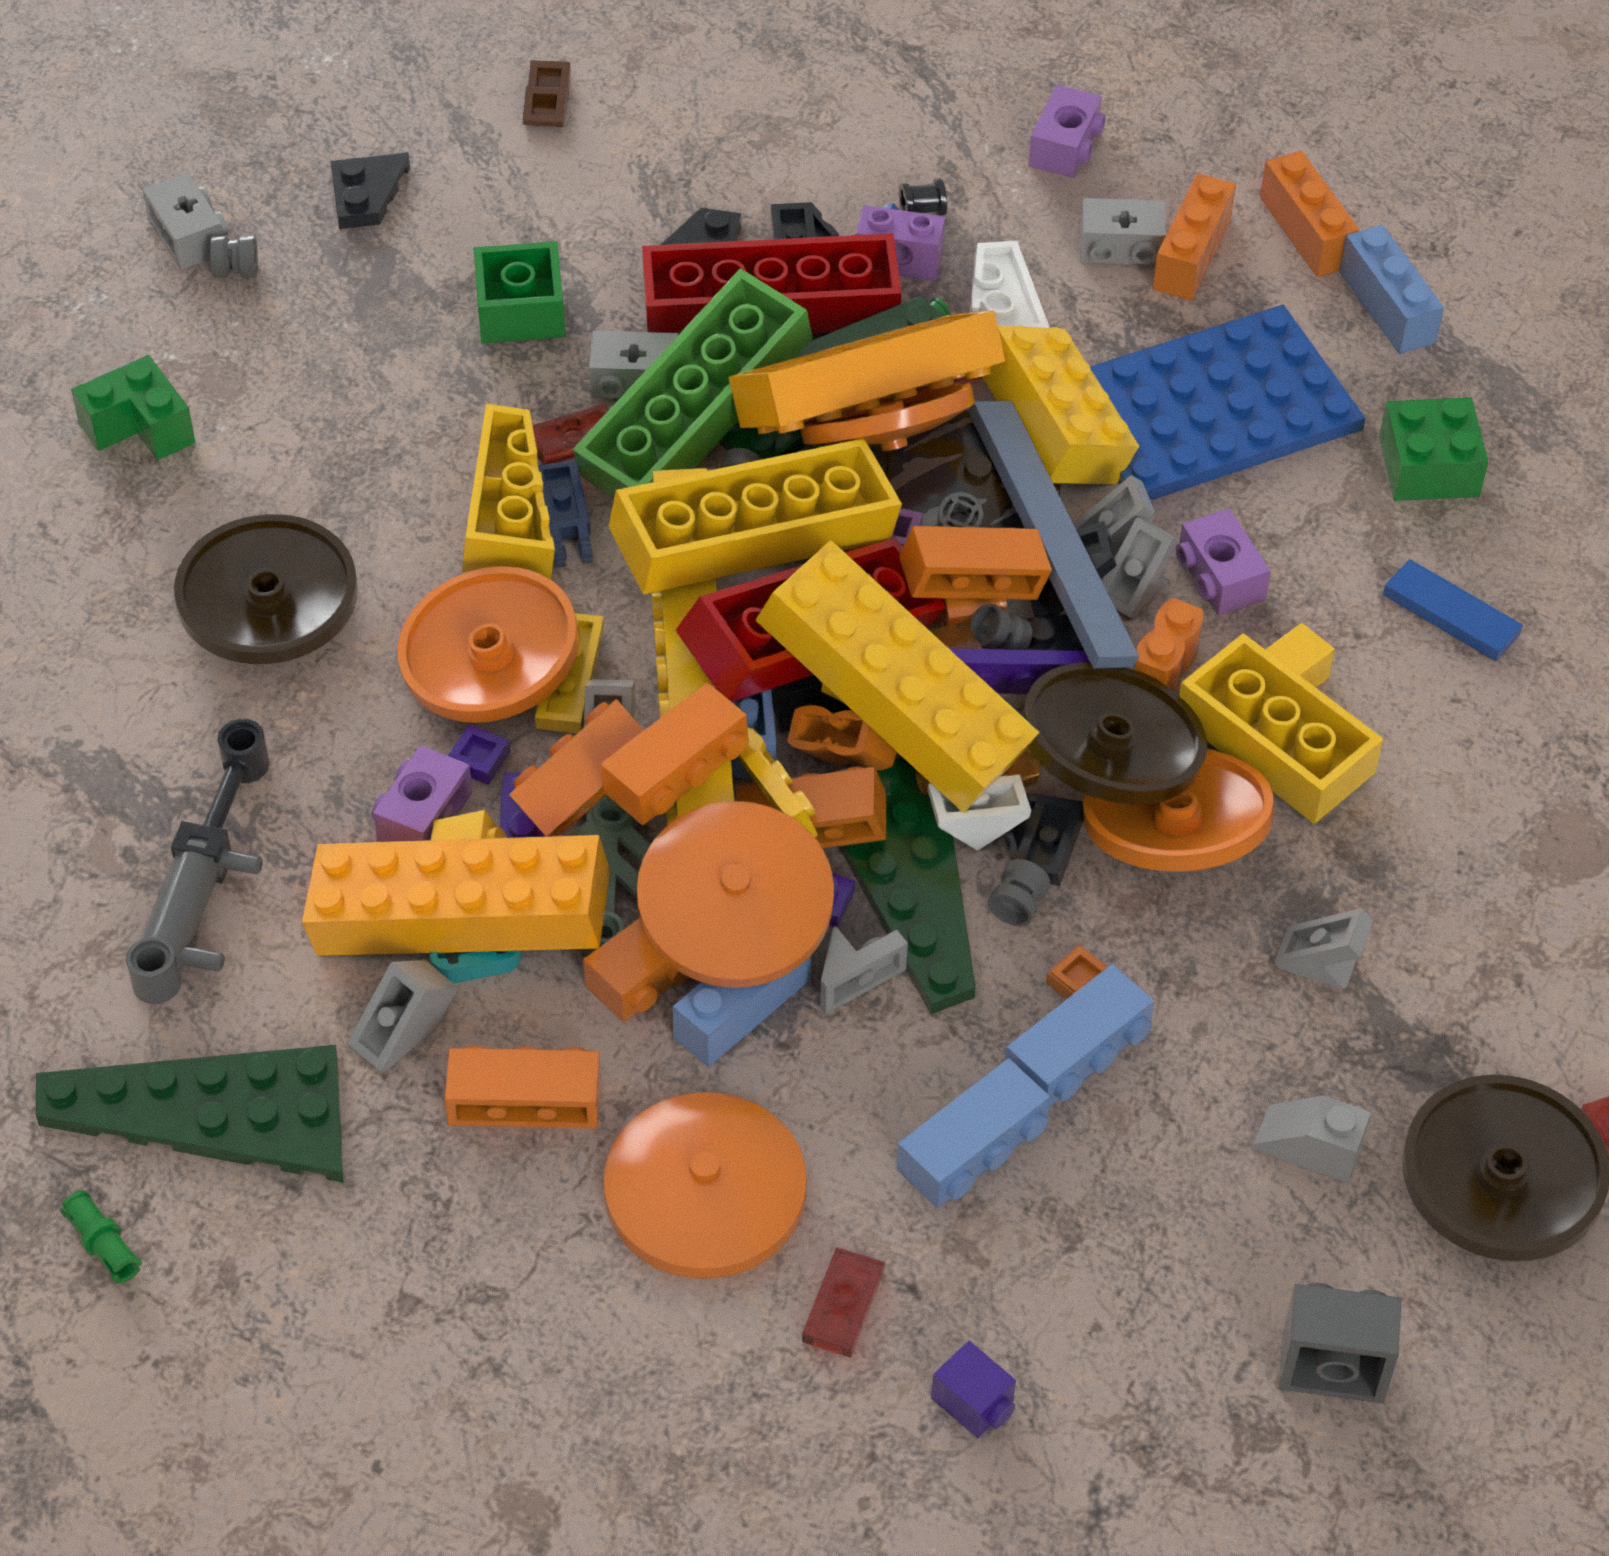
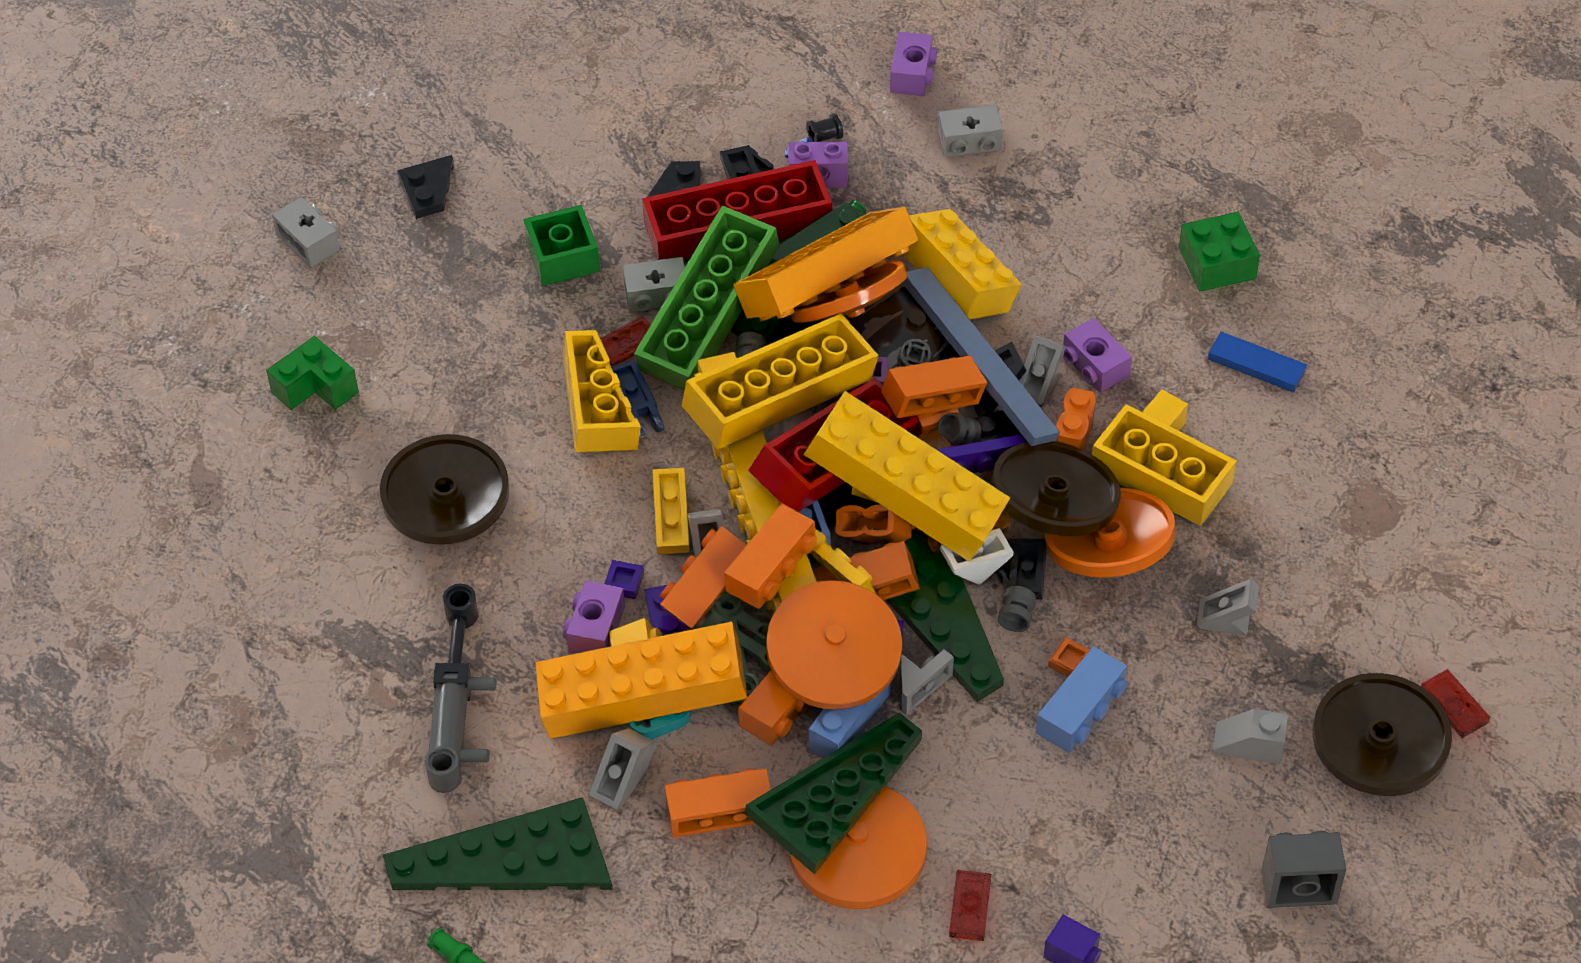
camera: 10 degrees left, 0 degrees up
dark grey wheel [210,235,258,277] -> none
orange dish [397,566,580,723] -> none
reddish brown slope [523,60,571,127] -> none
medium blue brick [896,1058,1050,1209] -> none
white wing [970,241,1050,328] -> none
light grey slope [1073,475,1156,556] -> none
blue plate [1090,304,1366,501] -> none
orange brick [1153,173,1236,301] -> none
orange brick [1260,150,1360,277] -> none
medium blue brick [1339,224,1444,354] -> none
none -> dark green wing [745,712,922,874]

